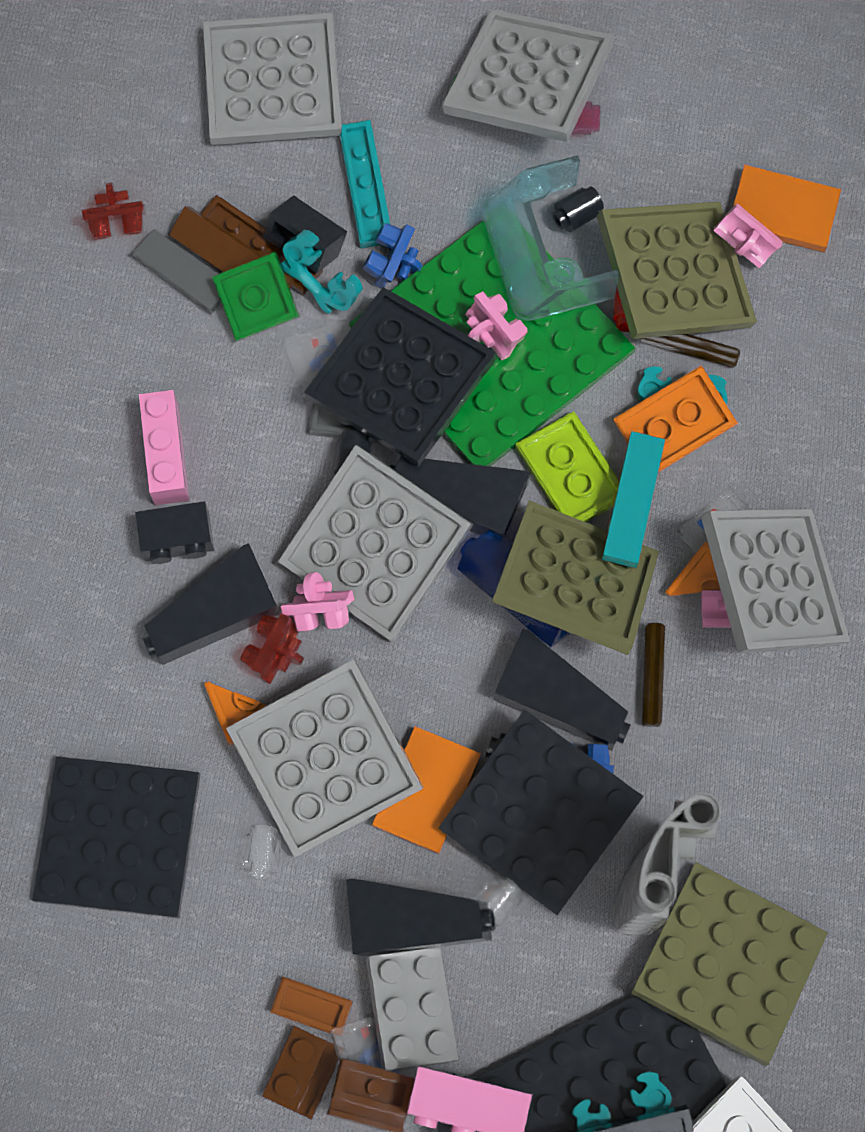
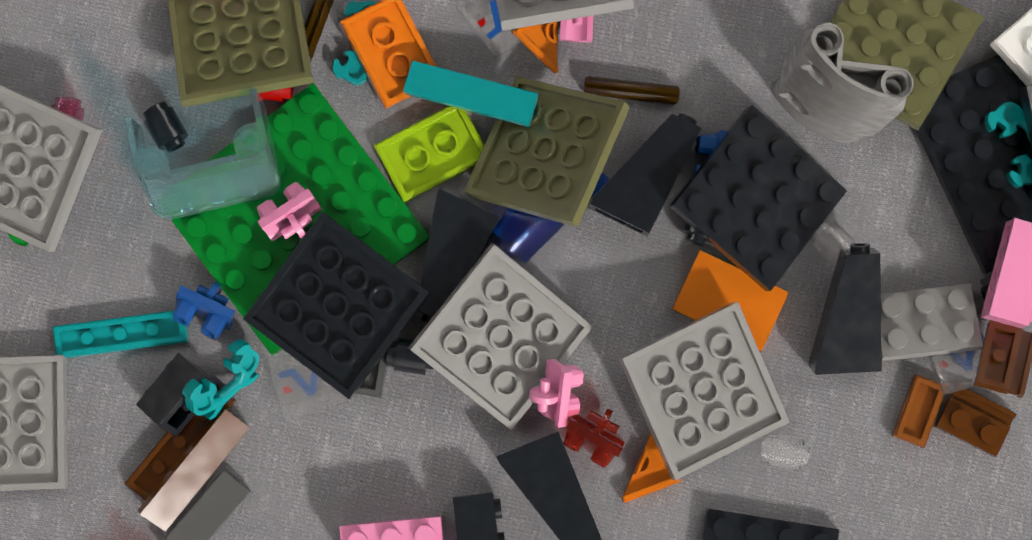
camera: 90 degrees left, 10 degrees up
green tile [212,252,300,341] -> none

